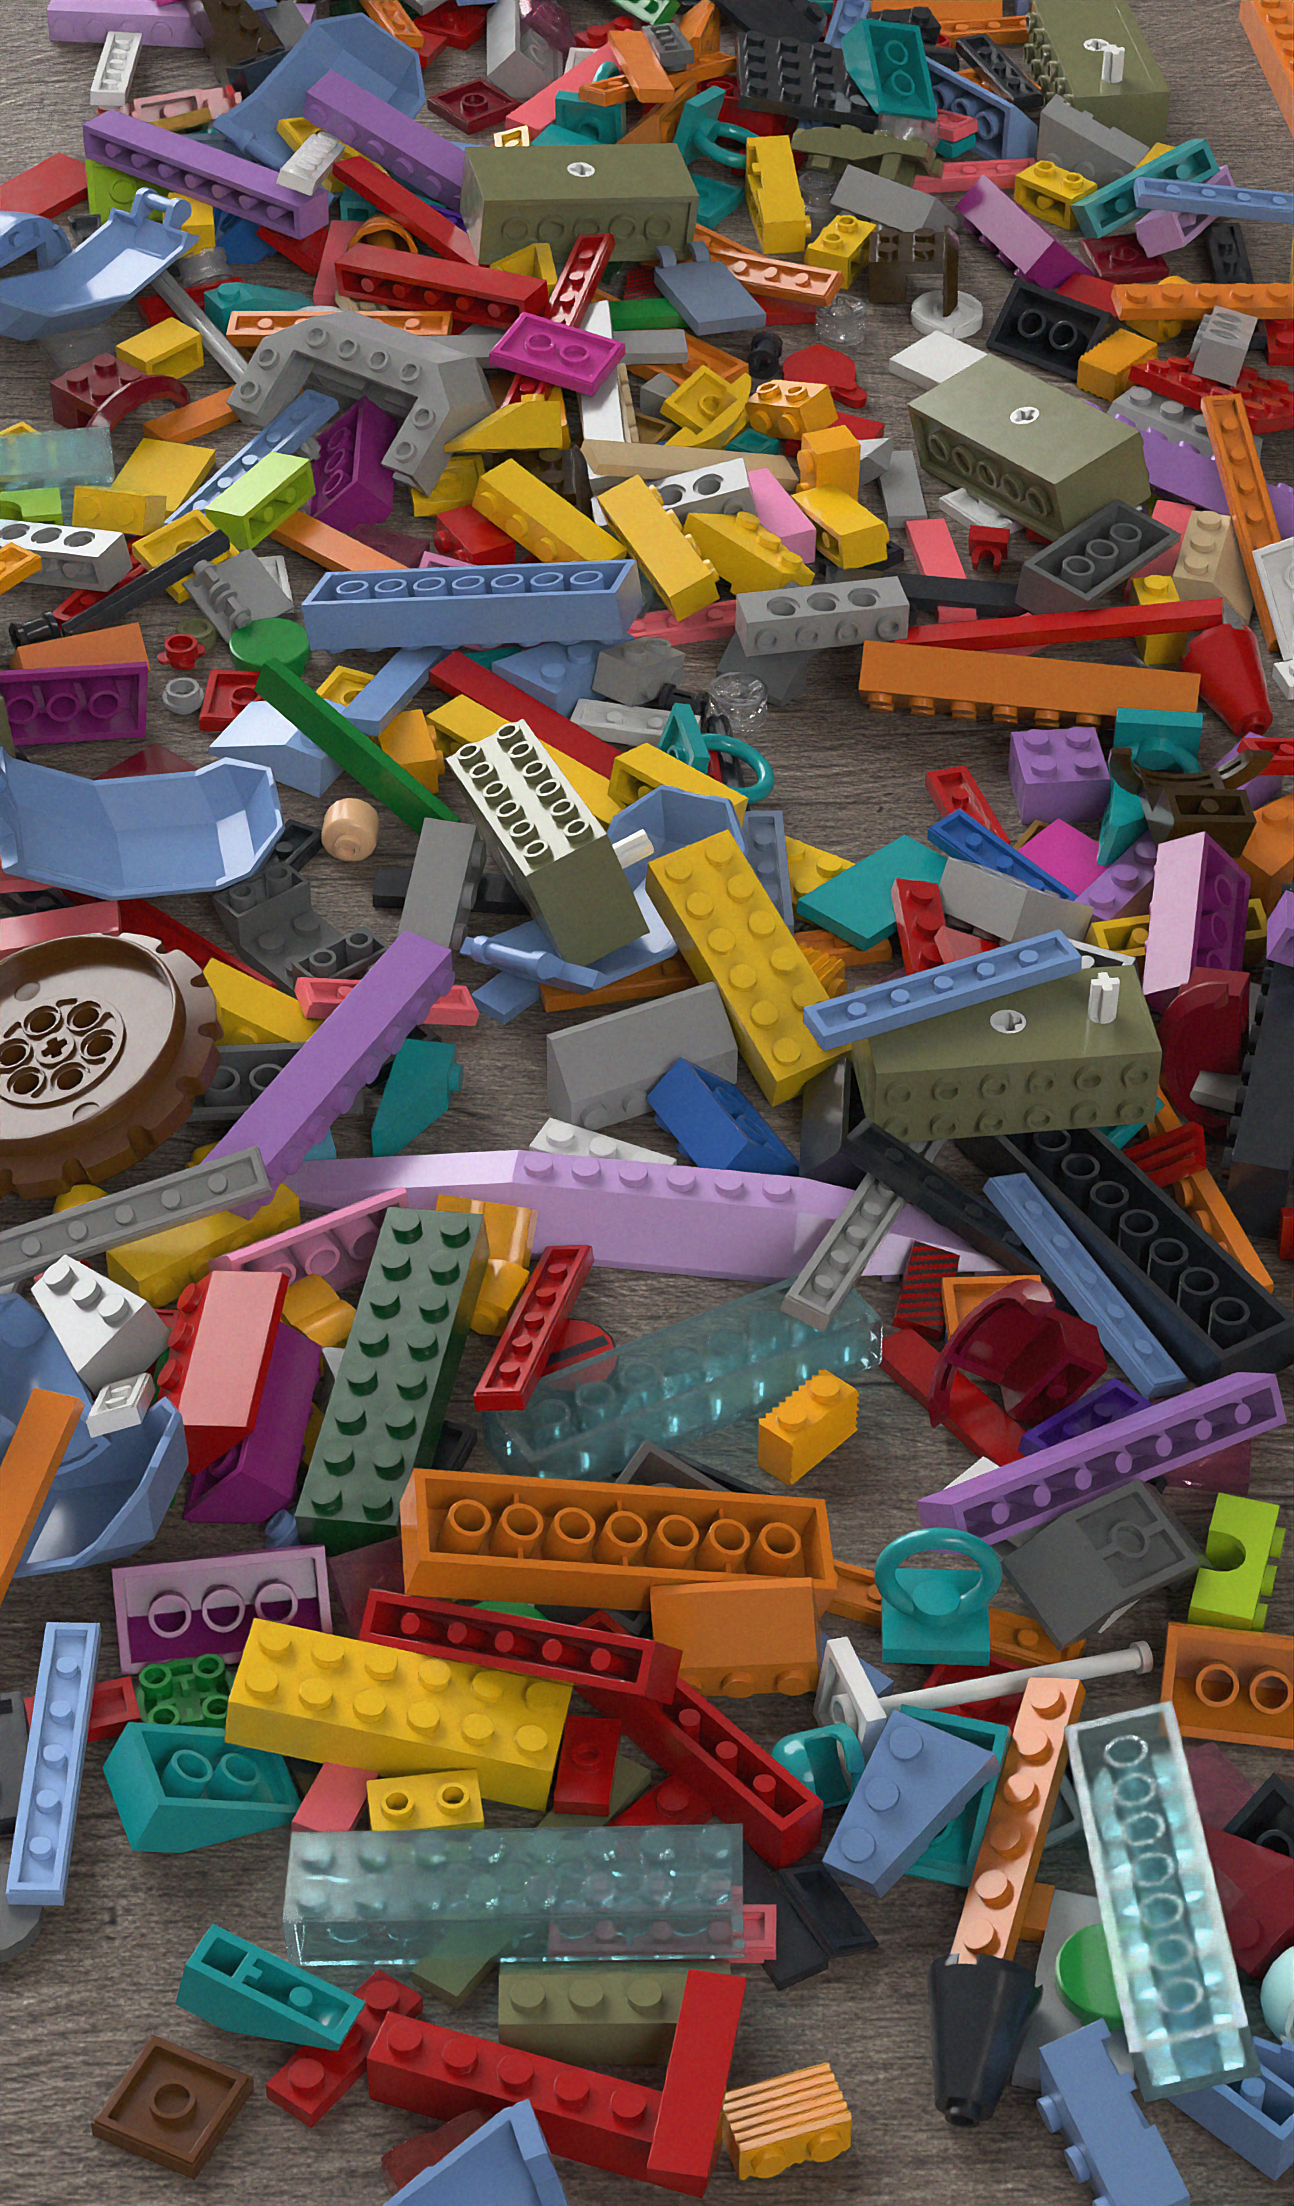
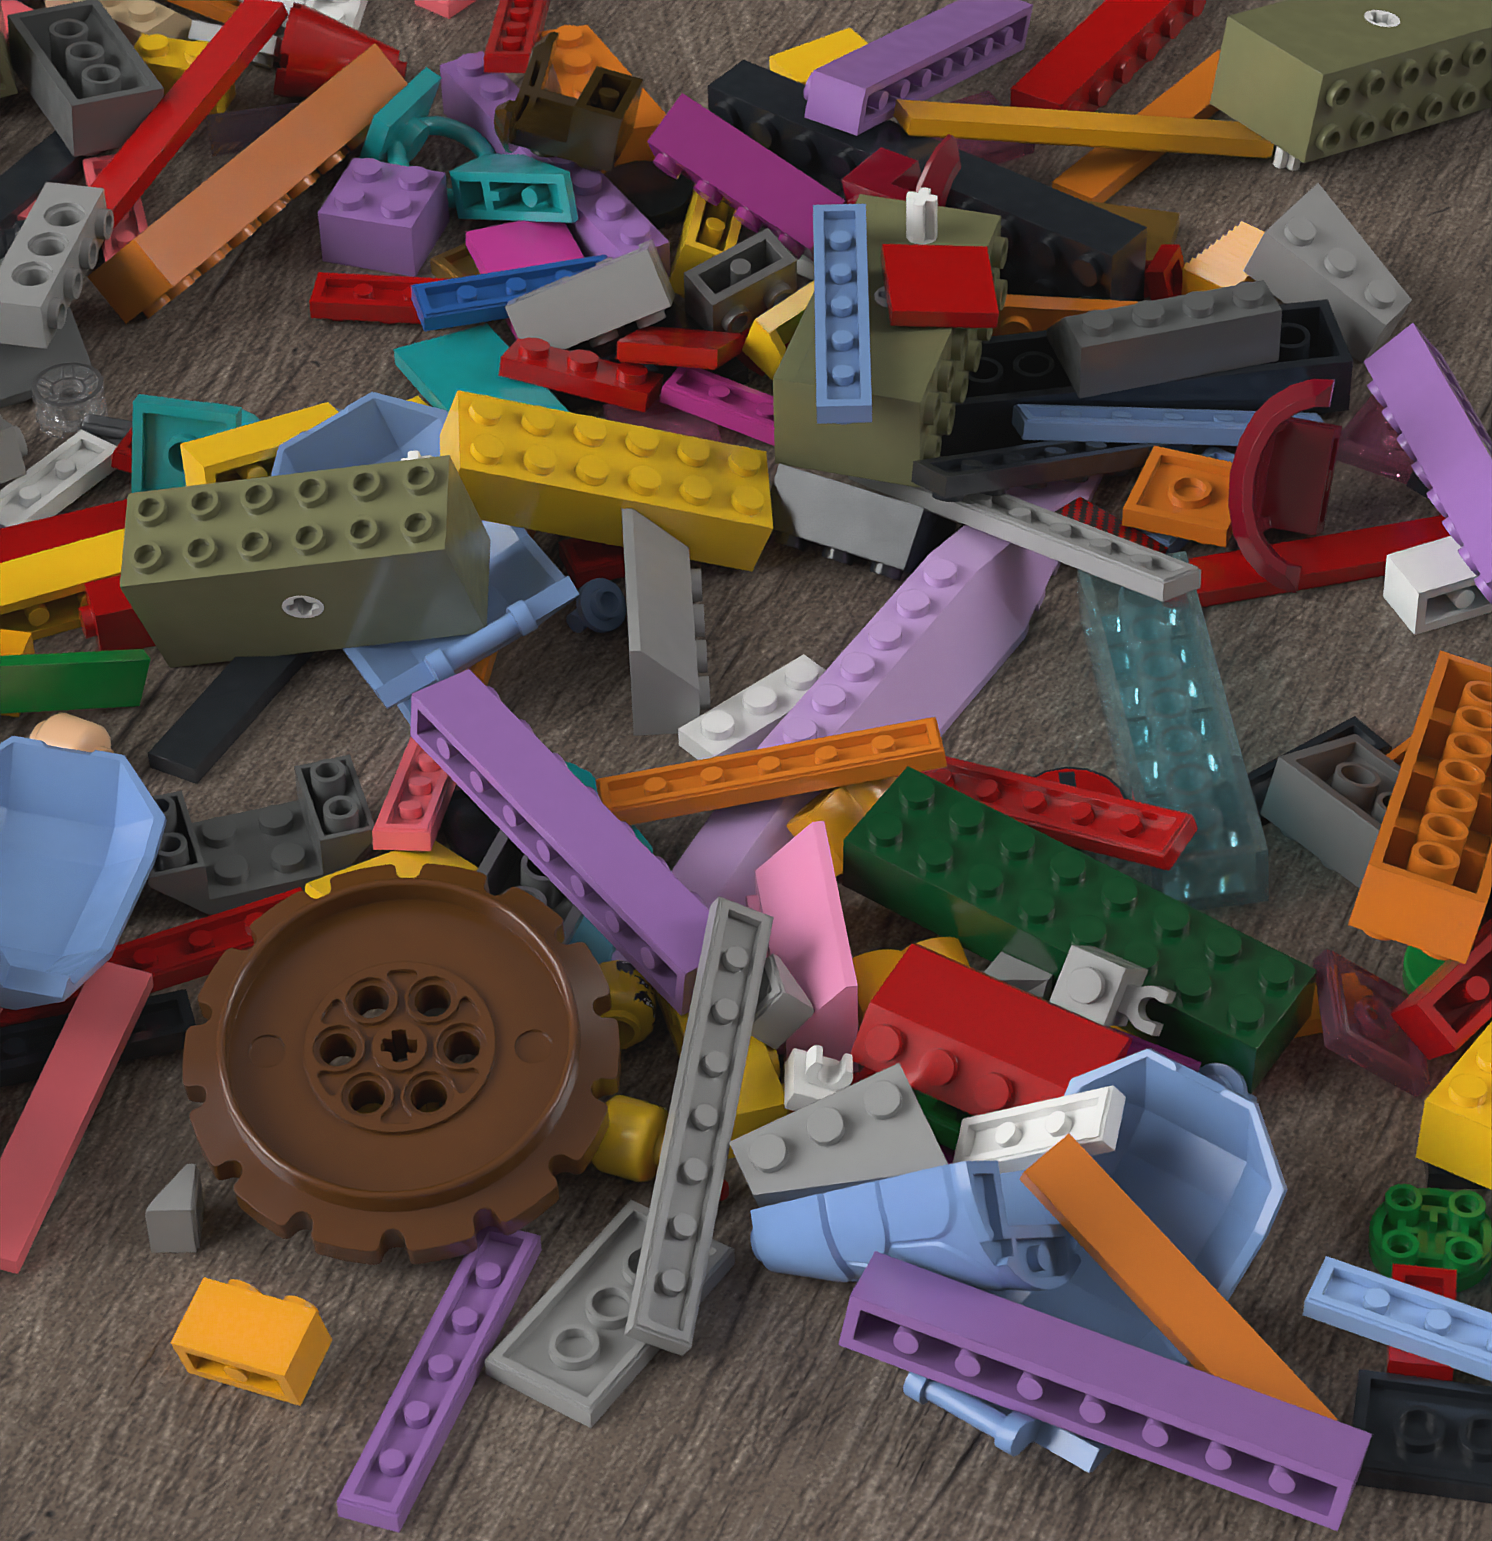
camera: 65 degrees left, 0 degrees up
slope [111,1543,333,1675] -> none
light grey wedge [396,817,487,964] -> none
blue slope [645,1057,799,1177] -> none
black bush [657,683,710,726] -> none
light orange brick [757,1369,860,1486] -> none
dark purple plate [1018,1378,1153,1457] -> none
red tile [1122,1121,1206,1188] -> none
none -> orange tile [596,717,947,825]
none -> light grey slope [751,953,814,1050]
none -> white tile [784,1044,853,1111]
none -> red tile [880,244,999,328]
none -> dark grey slope [1046,280,1282,399]
none -> light grey brick [1049,945,1176,1036]

